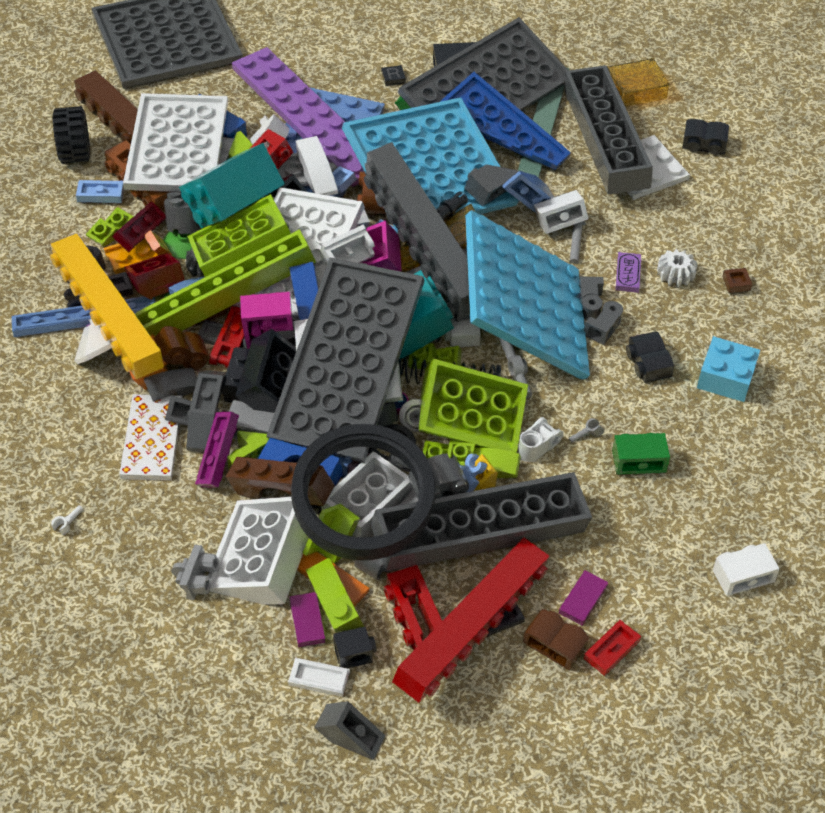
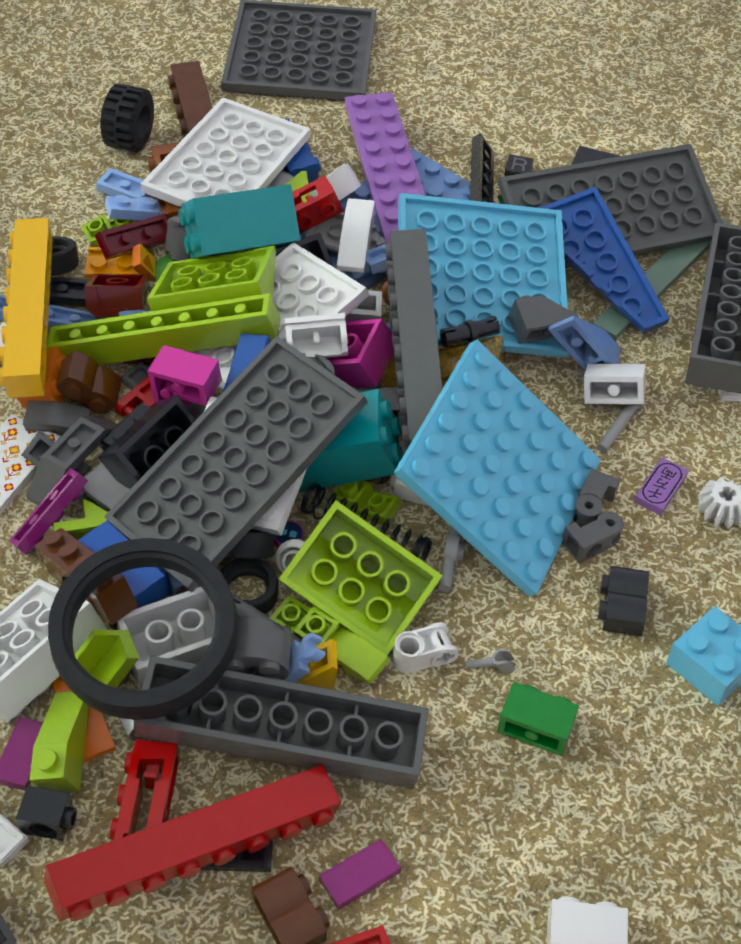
camera: 25 degrees right, 0 degrees up
none -> light blue plate [105,195,162,220]
none -> black plate [469,133,494,203]

